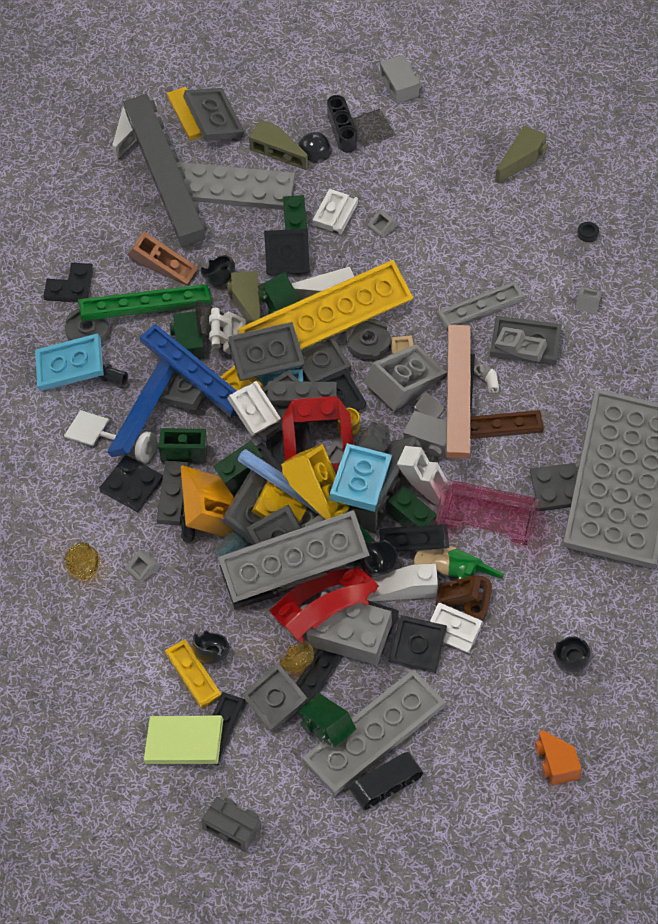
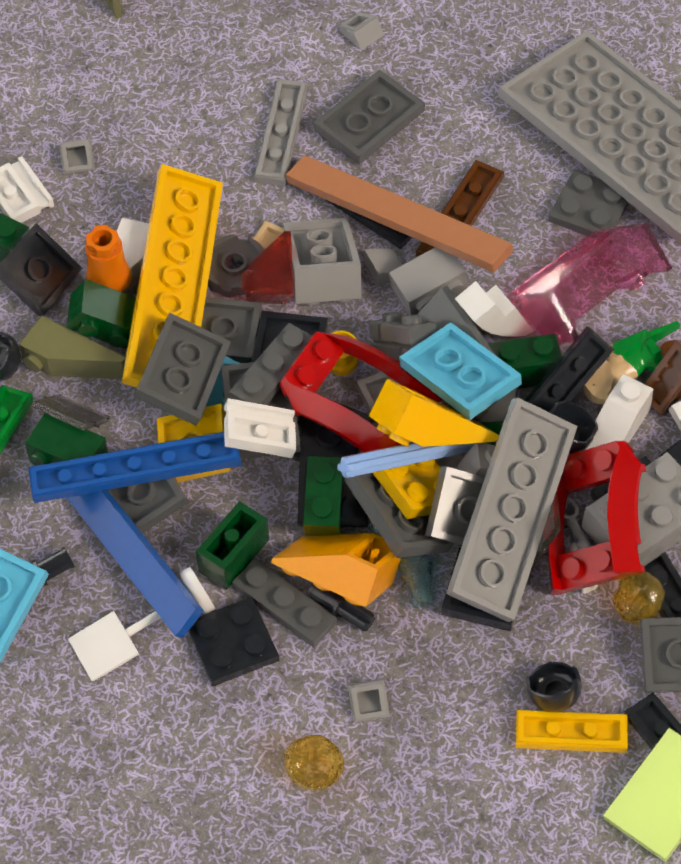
camera: 55 degrees left, 0 degrees up
white plate [209,308,246,354] -> none
arm [474,364,499,393] -> none
light grey slope [495,327,547,362] -> none
none -> orange plant [85,225,132,292]
none -> clear red slope [241,231,293,304]

